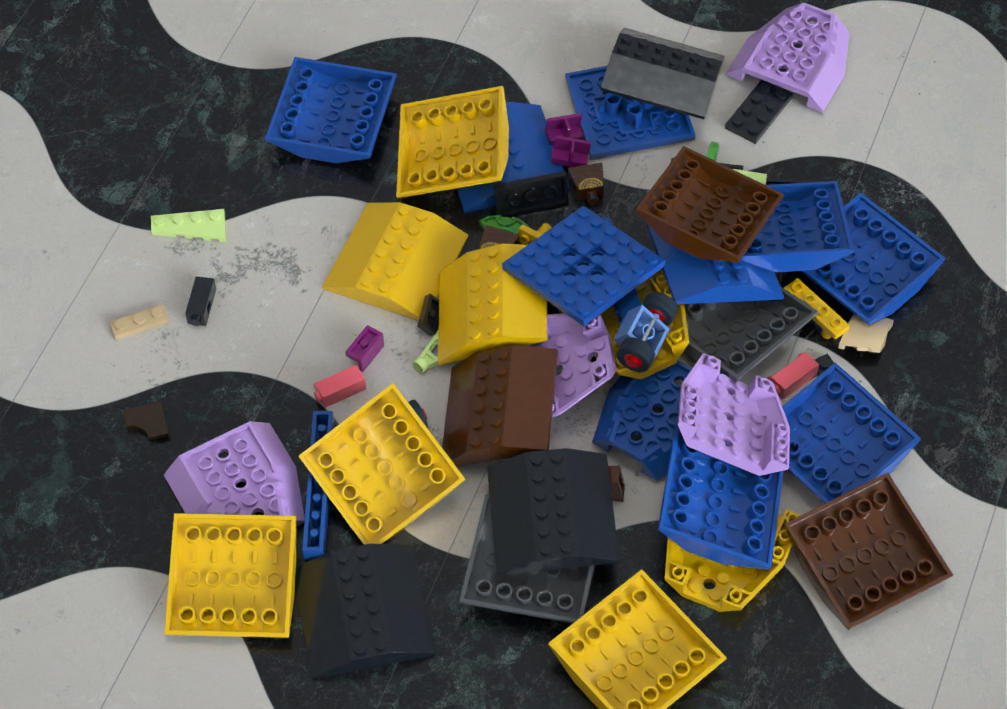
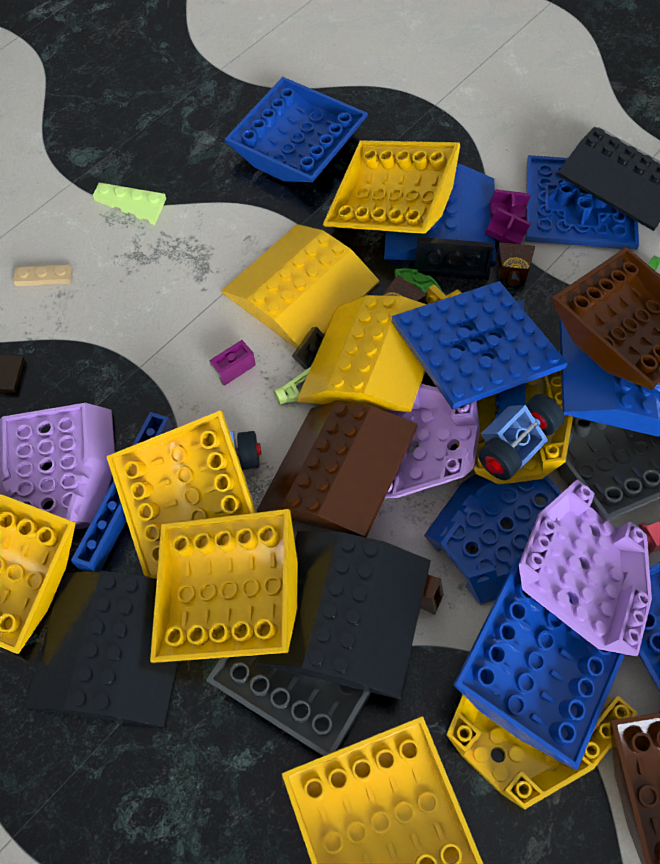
camera: 20 degrees right, 5 degrees up
black brick [185,276,216,326] -> none
coral brick [313,365,366,408] -> none
none -> yellow slope [150,509,298,663]

